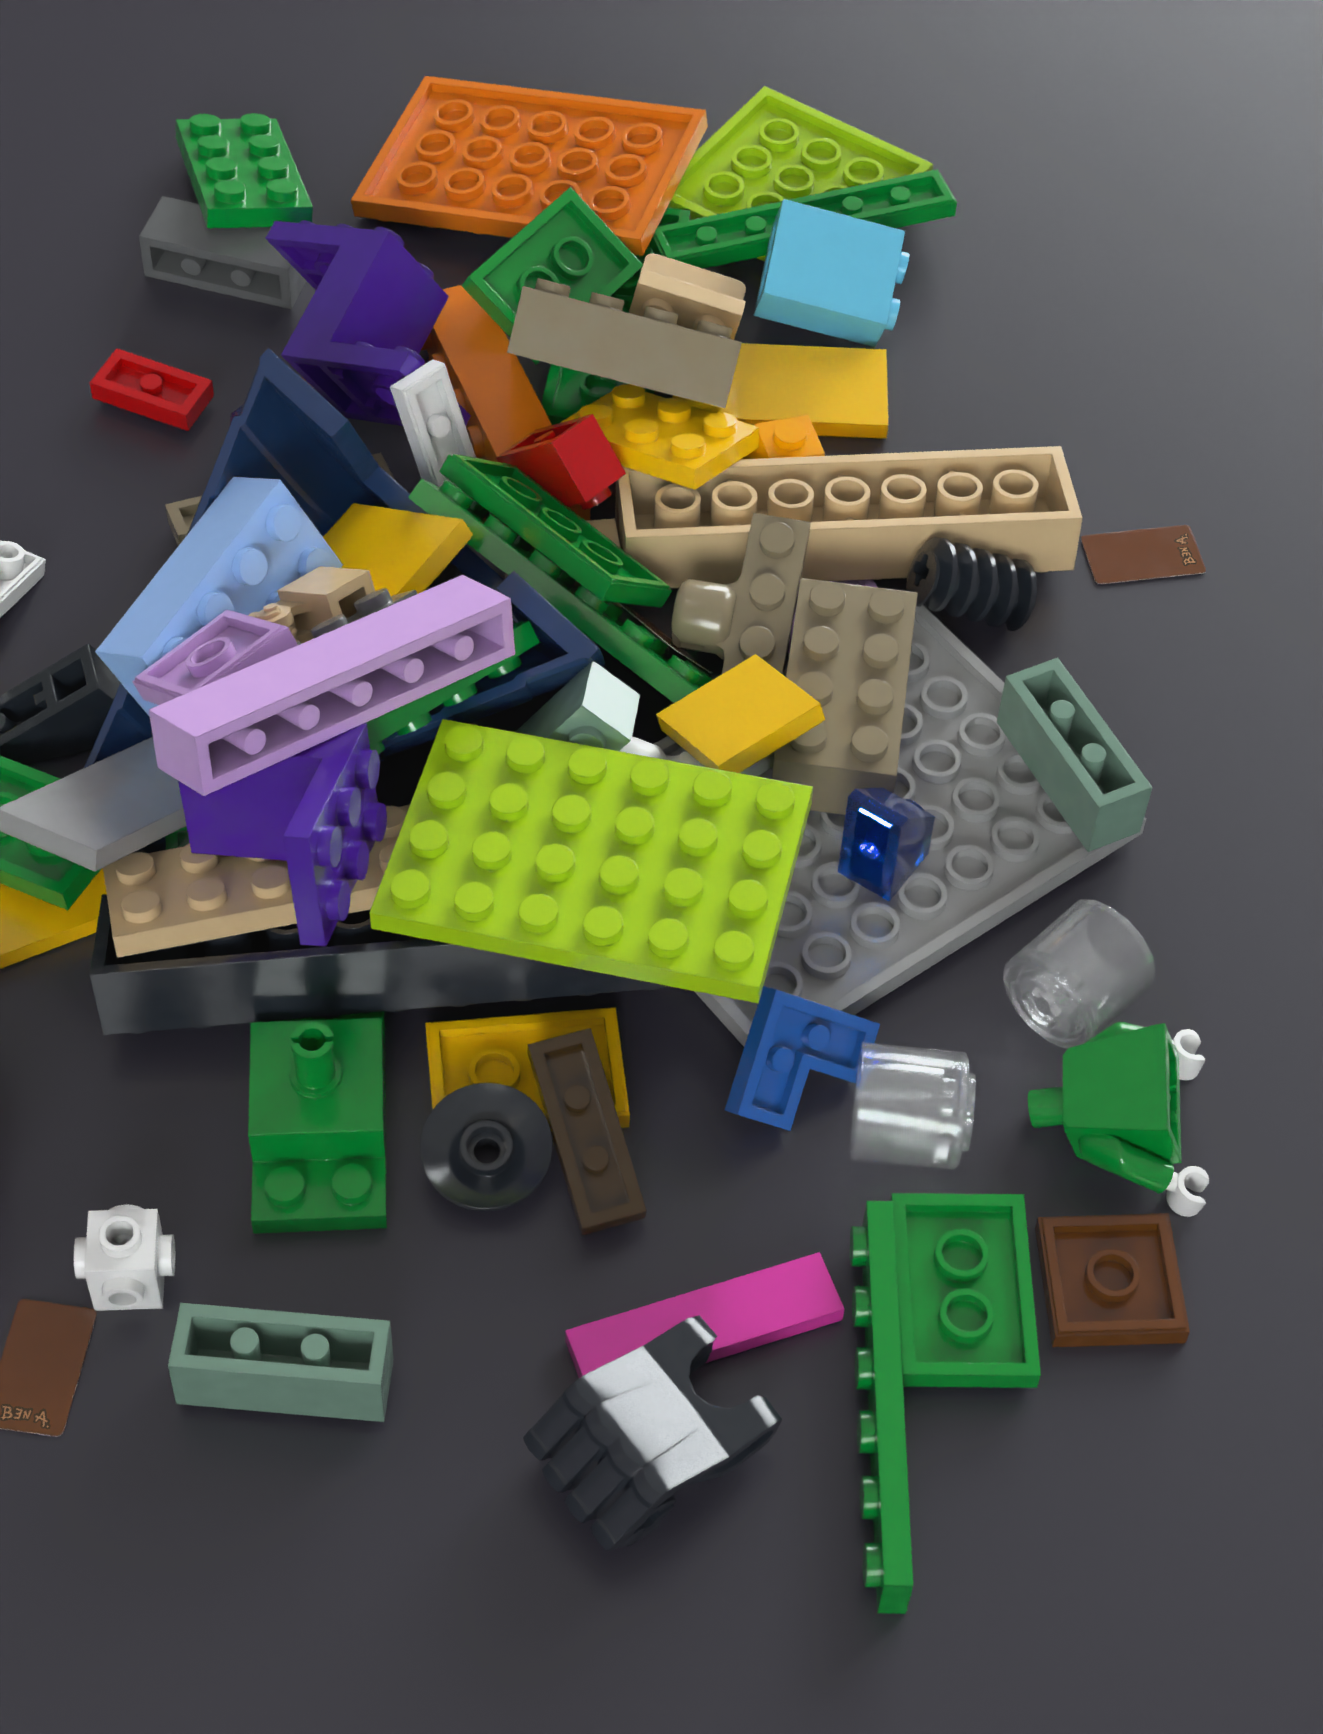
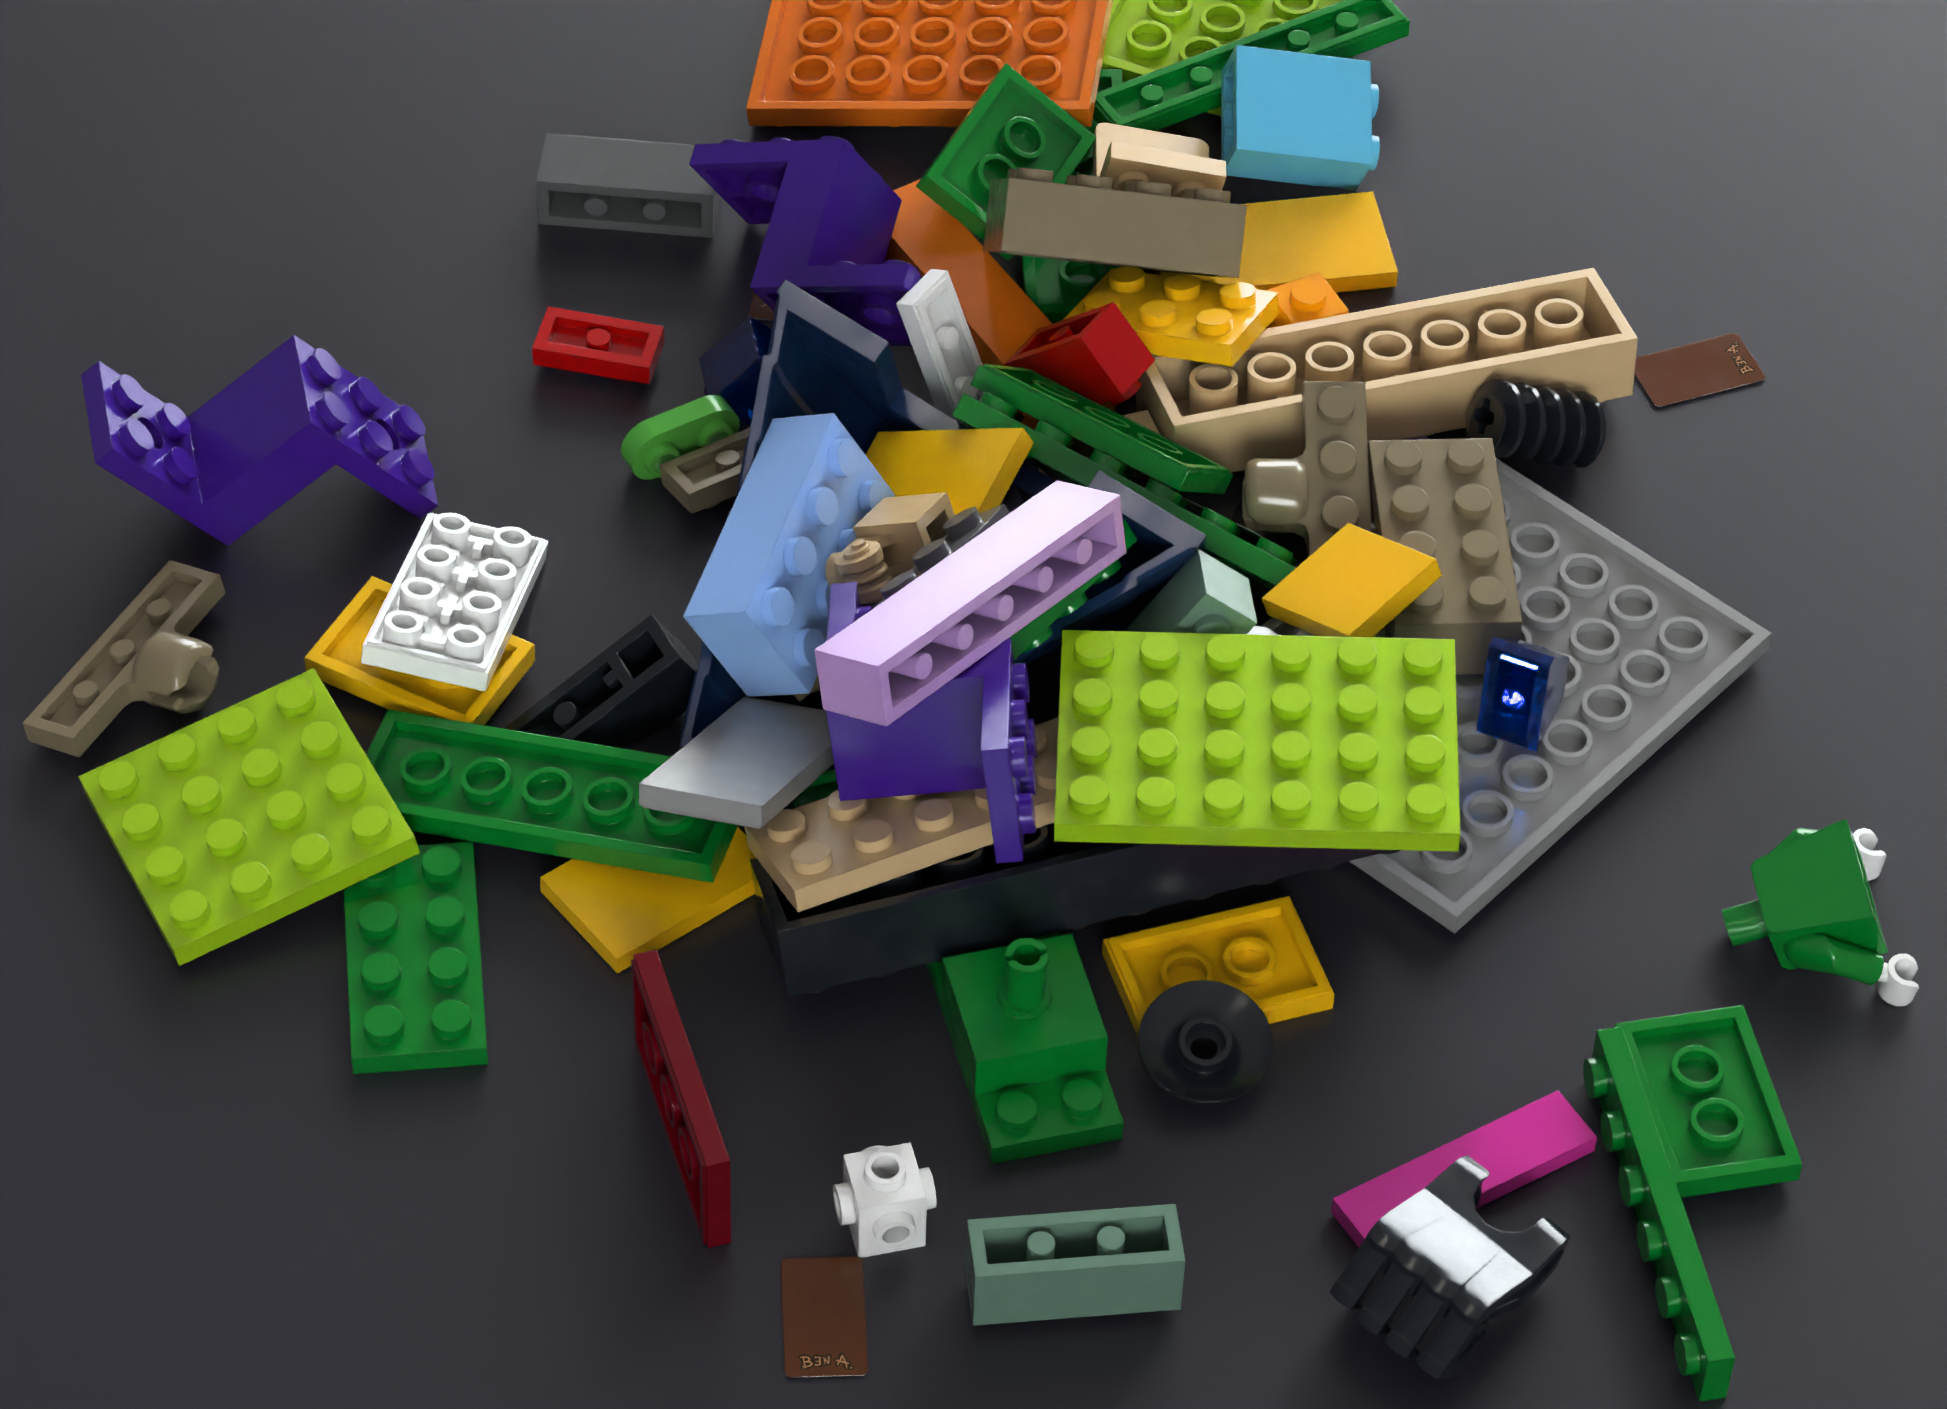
camera: 10 degrees left, 5 degrees down
lavender tile [132,610,298,705] -> none
green plate [176,113,313,228] -> none
dark brown plate [527,1028,647,1236] -> none
blue plate [725,986,880,1131] -> none
clear piece [850,1042,976,1170] -> none
sand green brick [997,657,1153,852] -> none
clear piece [1003,900,1156,1048] -> none
reddish brown tile [1035,1213,1190,1347] -> none
none -> bright green plate [621,395,740,480]

